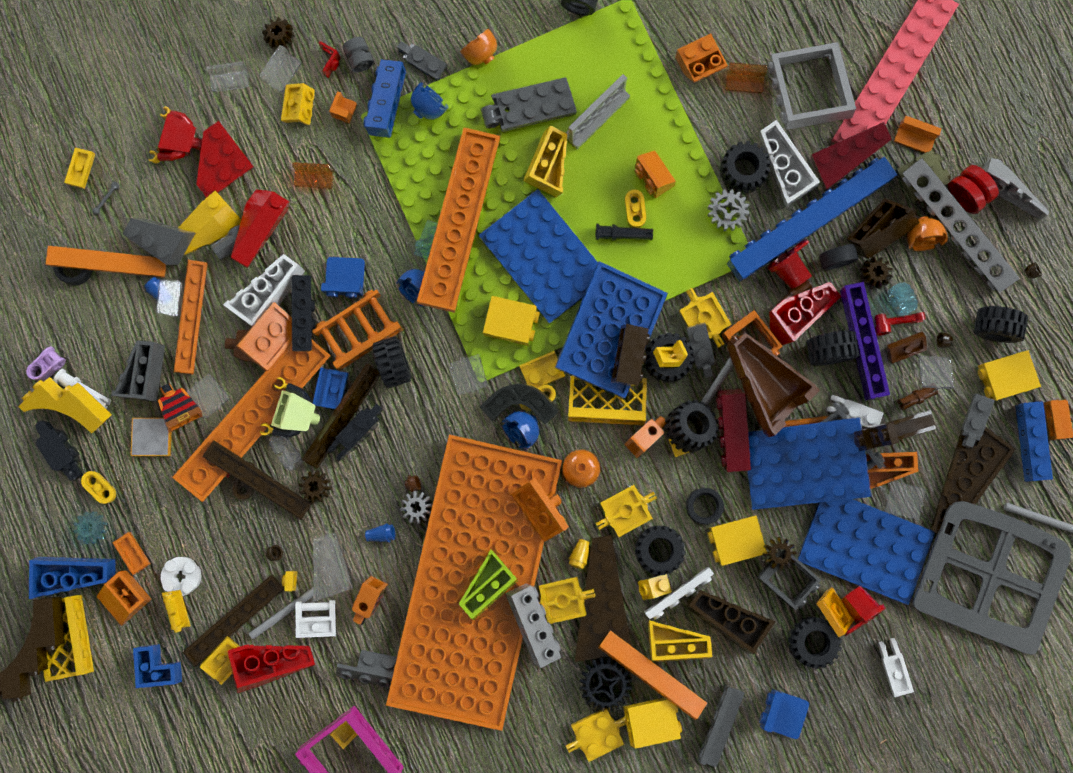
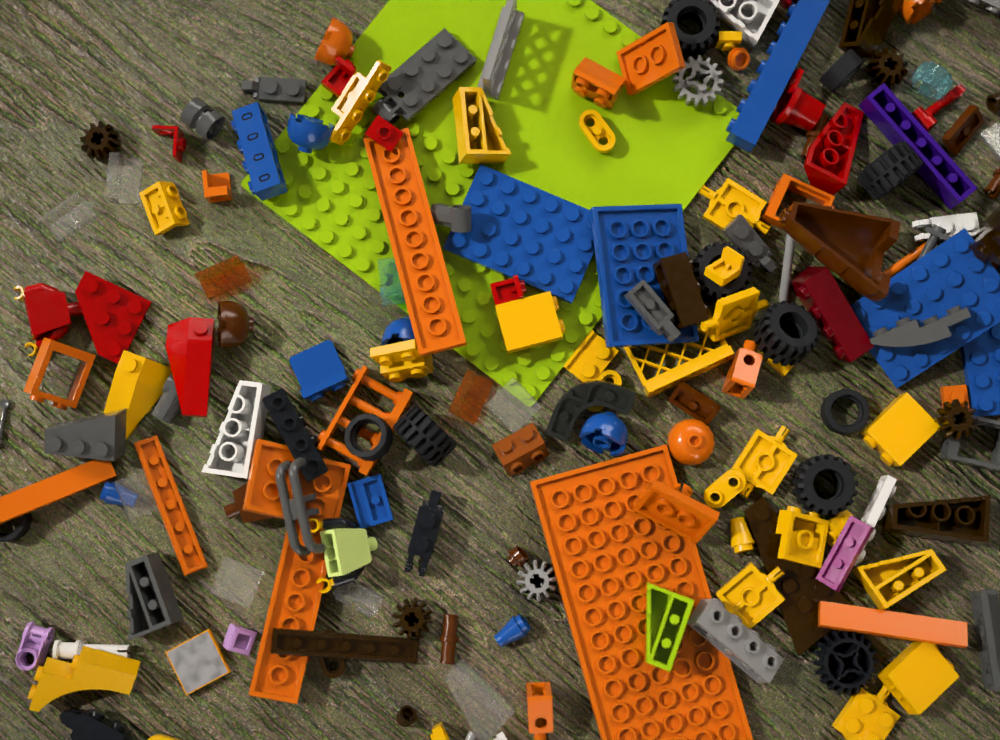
camera: 35 degrees left, 0 degrees up
torso [158,384,202,433] -> none
dark brown tile [302,363,380,469] -> none
black pin [595,223,653,241] -> none
none -> orange window [23,337,96,410]
none -> reddish brown cylinder [217,301,254,348]
none -> lavender slope [222,623,257,656]
none -> dark grey piece [275,457,325,556]
none -> red bracket [321,56,356,98]
none -> yellow bracket [329,60,392,145]
none -> black tyre [344,413,393,461]
none -> red bracket [363,115,403,152]
none -> yellow plate [370,339,433,382]
none -> dark grey piece [430,203,472,233]
none -> reddish brown pin [439,614,459,664]
none -> clear orange panel [448,368,493,424]
none -> red bracket [490,275,527,305]
none -> dark orange bracket [492,423,550,477]
none -> orange plate [616,22,686,96]
none -> dark grey hinge [624,280,681,342]
none -> reddish brown plate [667,380,721,425]
none -> yellow plate [700,287,769,342]
none -> yellow plate [704,468,747,508]
none -> yellow plate [715,31,742,51]
none -> orange plate [727,47,750,71]
none -> yellow plate [776,506,829,568]
none -> magenta plate [815,515,874,592]
none -> dark grey slope [870,304,971,347]
none -> orange plate [940,384,970,409]

